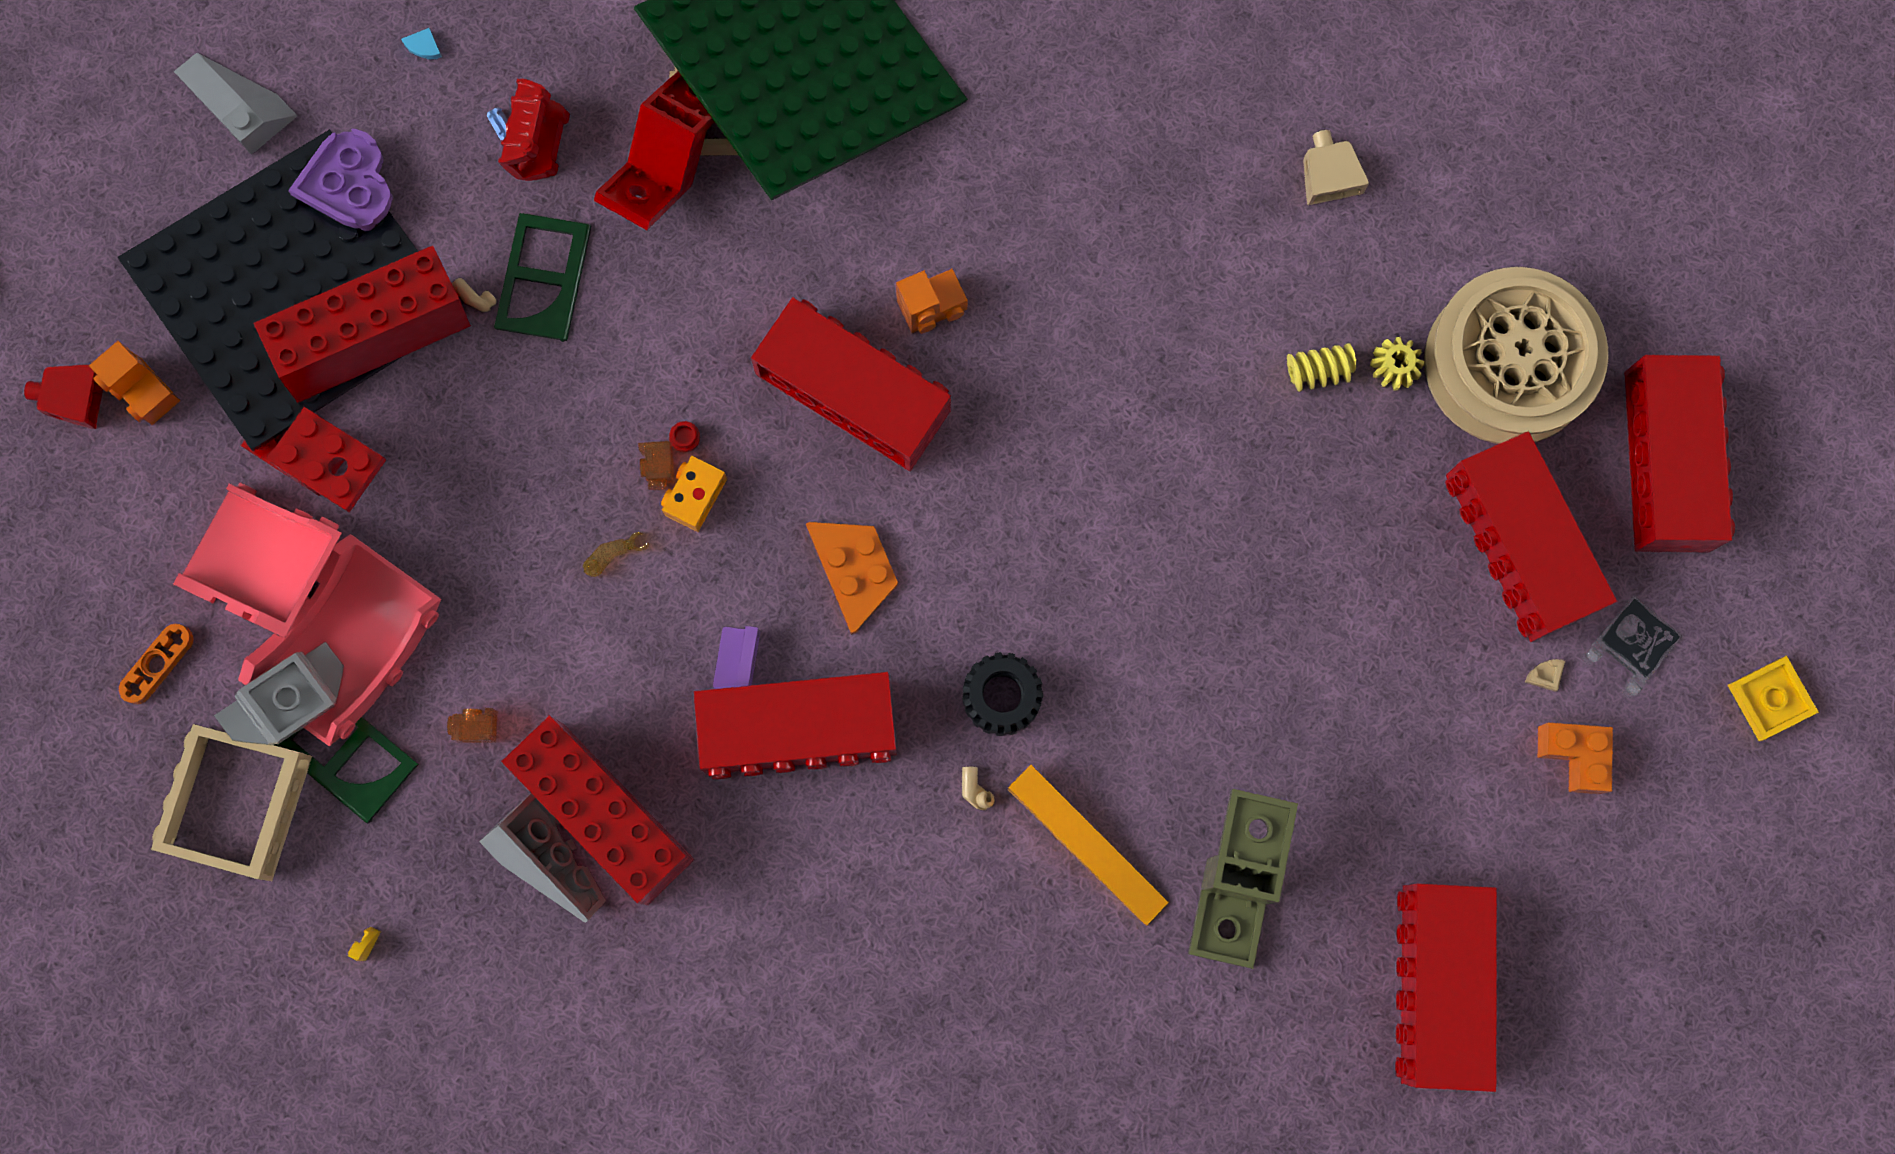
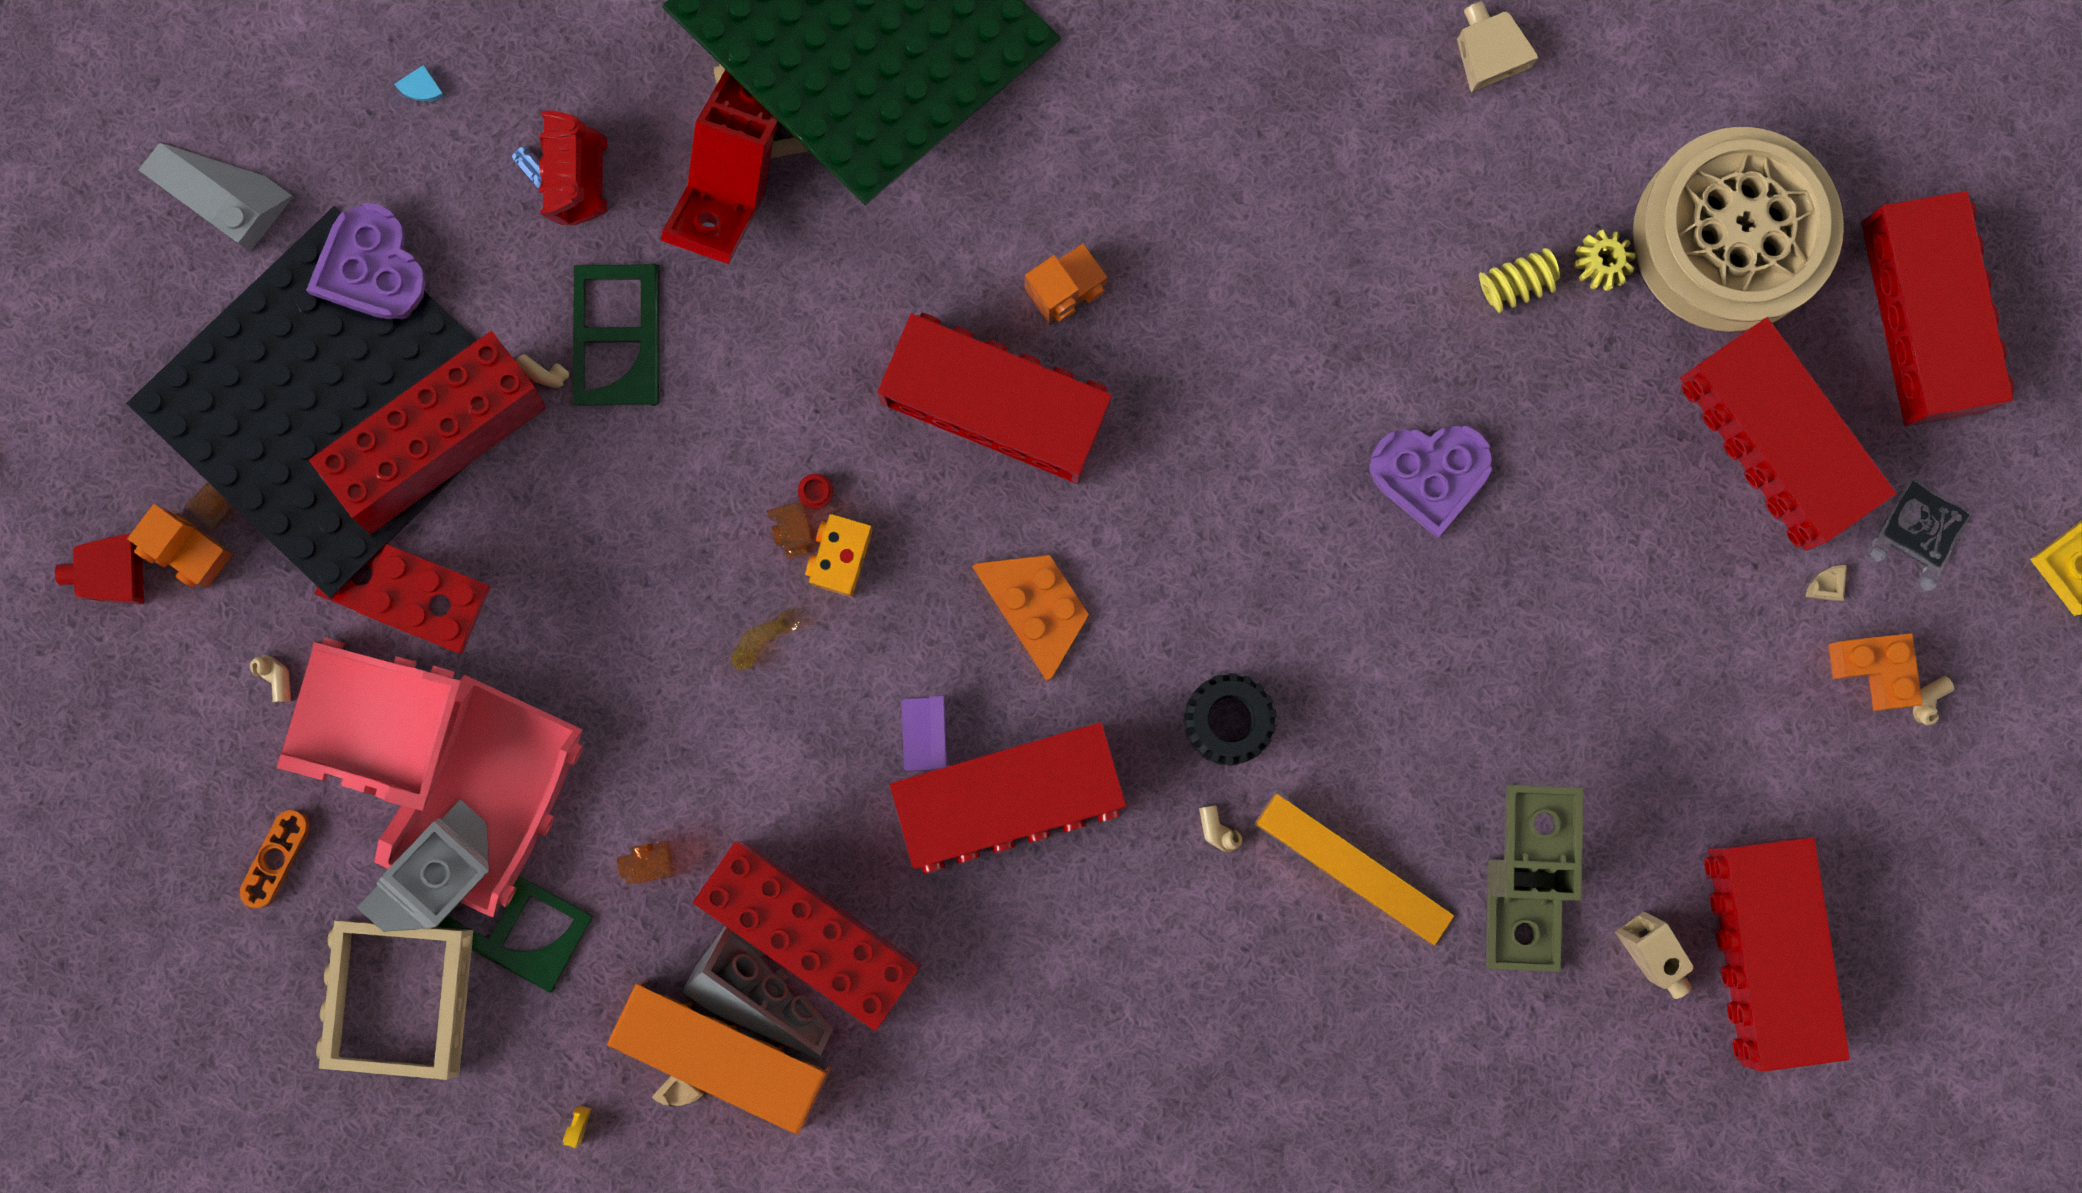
camera: 10 degrees left, 5 degrees up
none -> clear orange plate [185,482,235,531]
none -> tan arm [250,655,291,703]
none -> orange piece [607,980,831,1135]
none -> tan tile [652,1076,704,1106]
none -> medium lavender plate [1369,426,1492,538]
none -> tan torso [1615,912,1694,999]
none -> tan arm [1912,676,1955,726]

